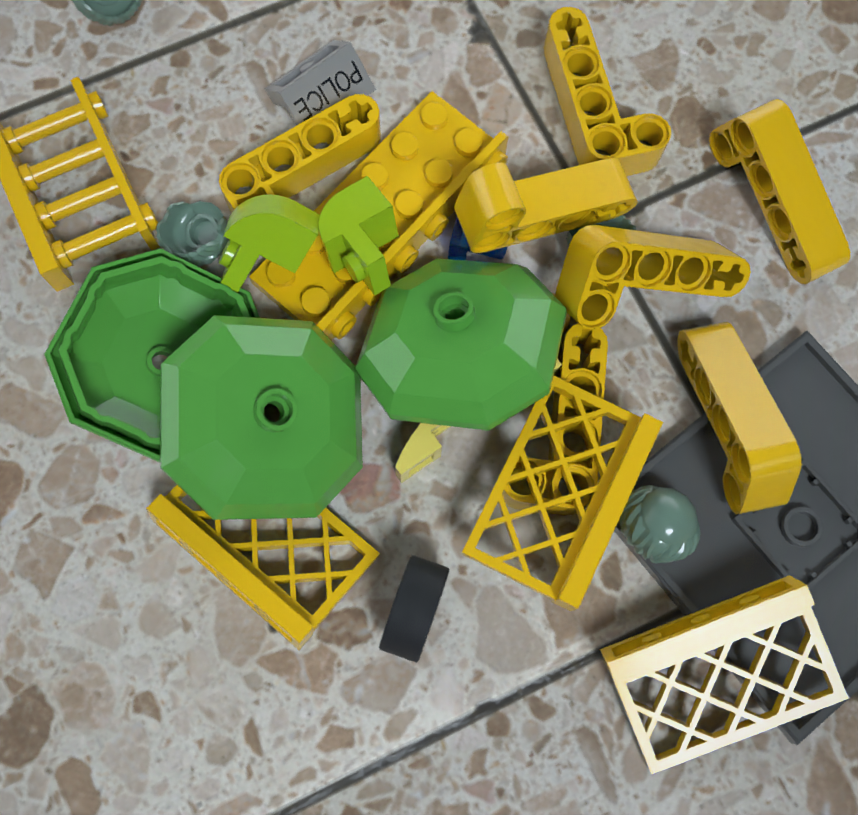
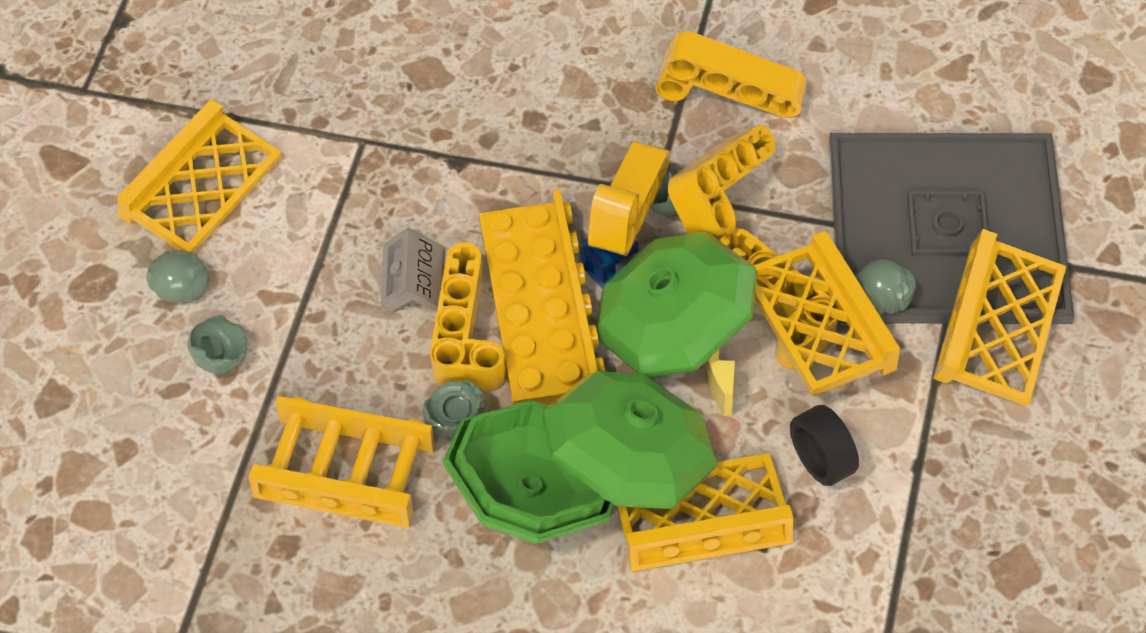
camera: 45 degrees left, 20 degrees down
lime brick [218,194,320,293] -> none
lime brick [318,176,399,295] -> none
yellow beam [544,7,671,176] -> none
yellow beam [677,322,802,514] -> none

